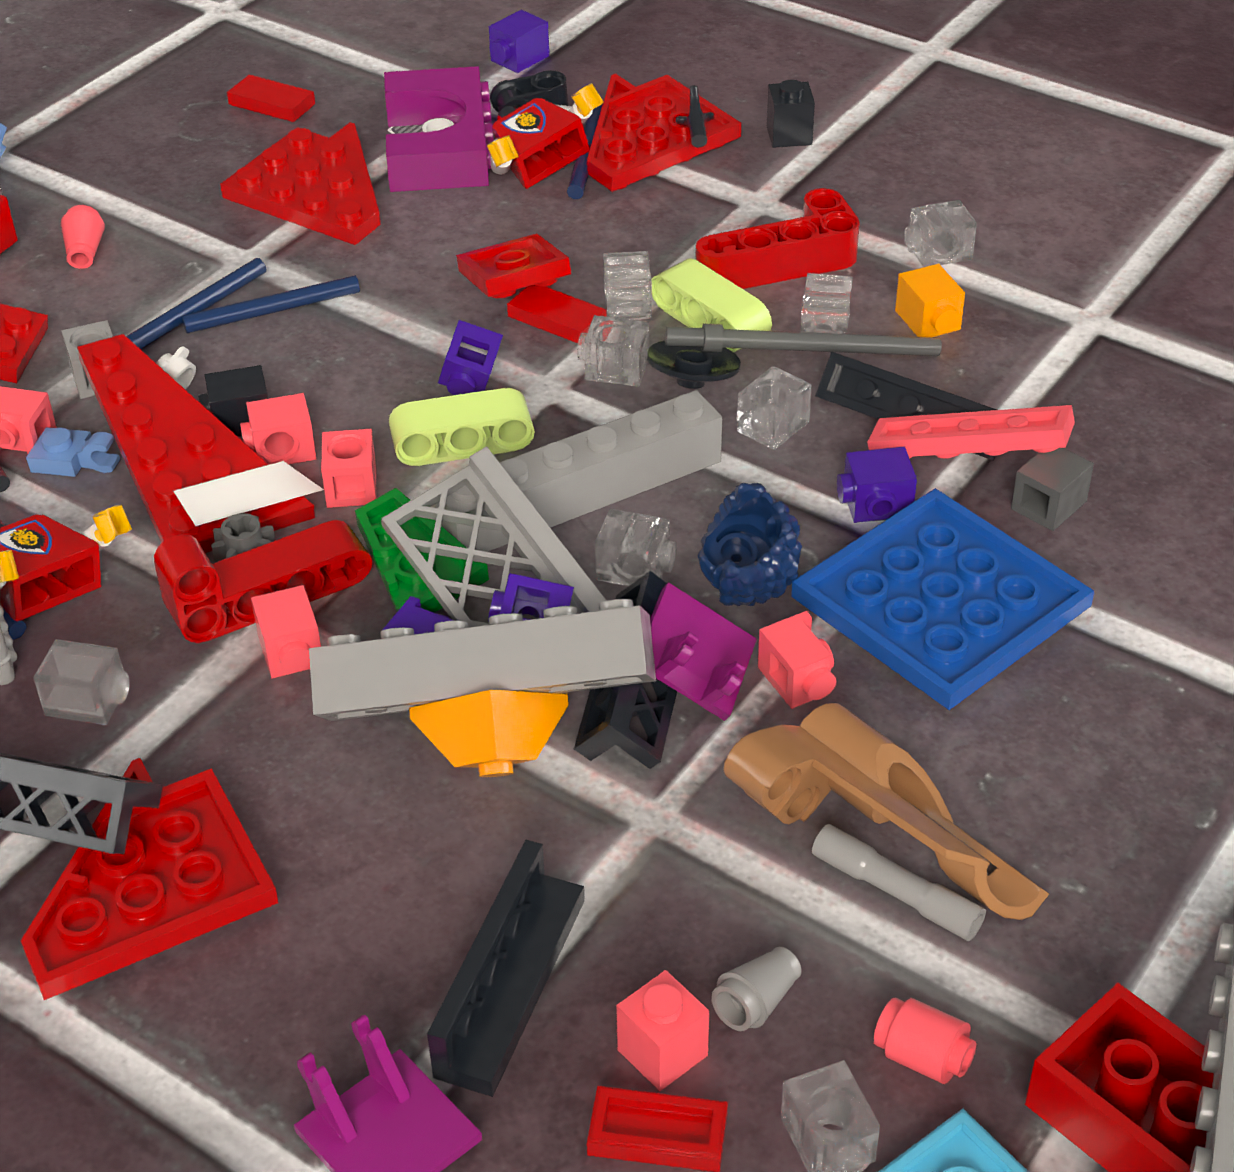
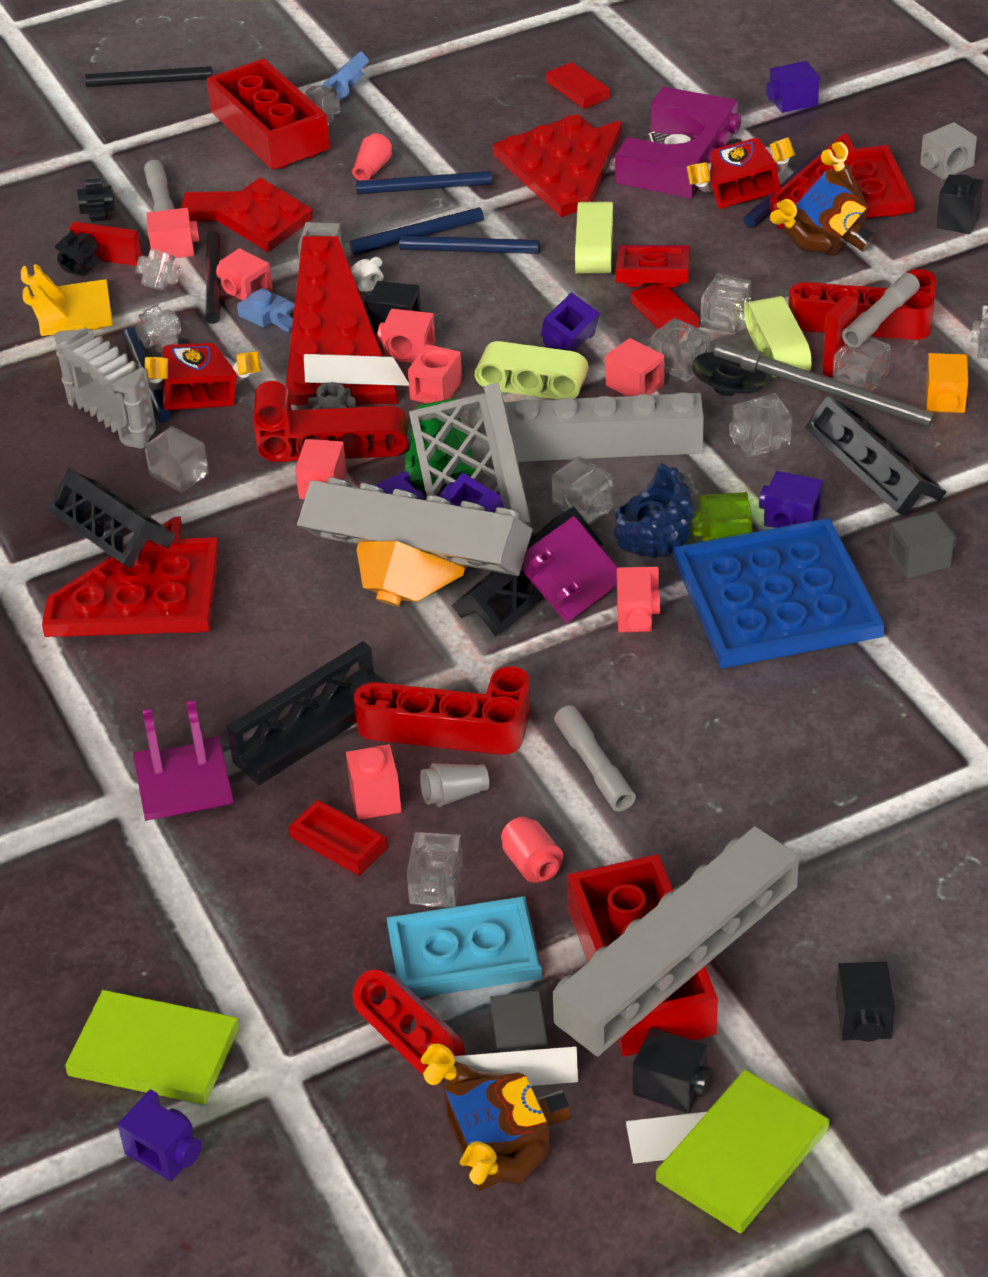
camera: 30 degrees right, 0 degrees up
black piece [490,70,568,114] -> none
black bar [676,85,714,147] -> none
medium nougat panel [723,703,1049,920] -> none
coral plate [867,405,1075,459] -> none
none -> red beam [354,666,531,755]
none -> dark blue bar [356,171,492,194]
none -> yellowish green beam [575,202,613,274]
none -> coral brick [605,338,664,396]
none -> clear neon green brick [692,492,752,542]
none -> torso [770,142,875,256]
none -> red tile [823,294,858,379]
none -> light grey piece [842,273,920,348]
none -> light grey brick [920,122,977,179]

